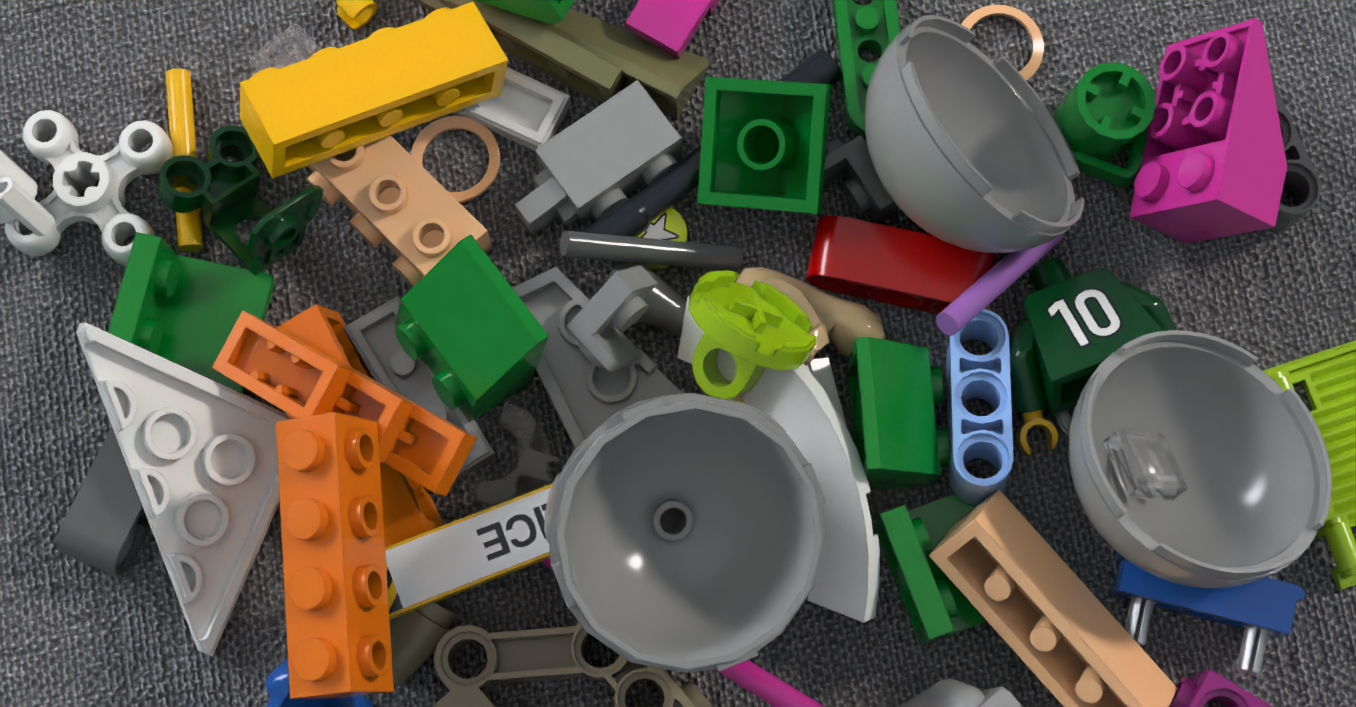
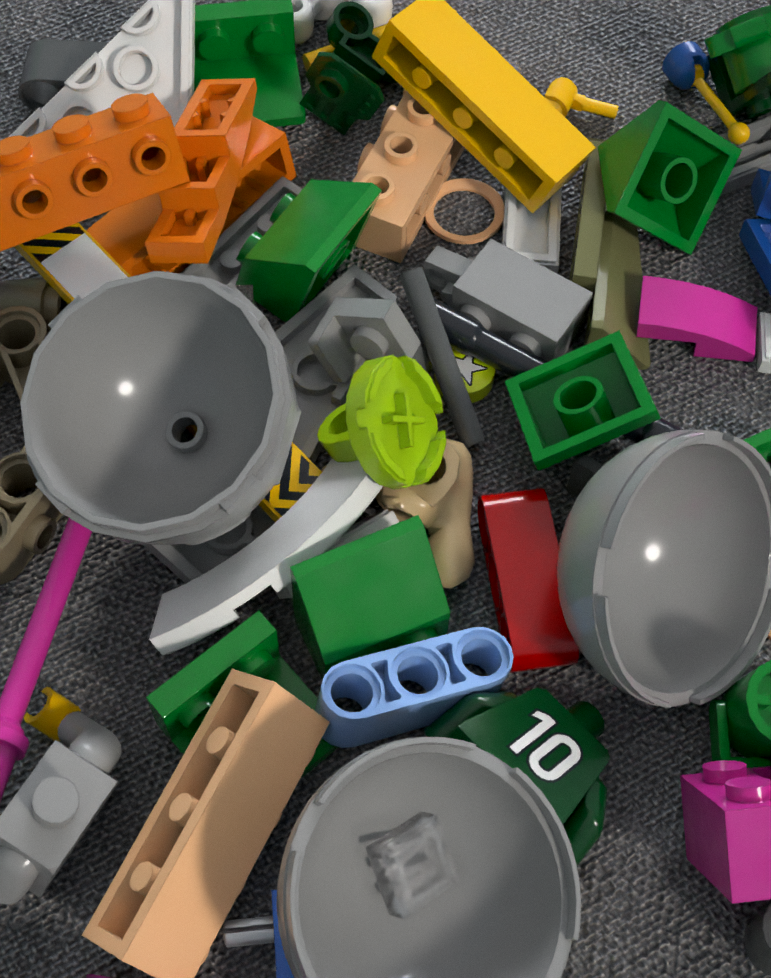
camera: 65 degrees right, 15 degrees down
medium lavender bar [936,233,1064,336] -> none

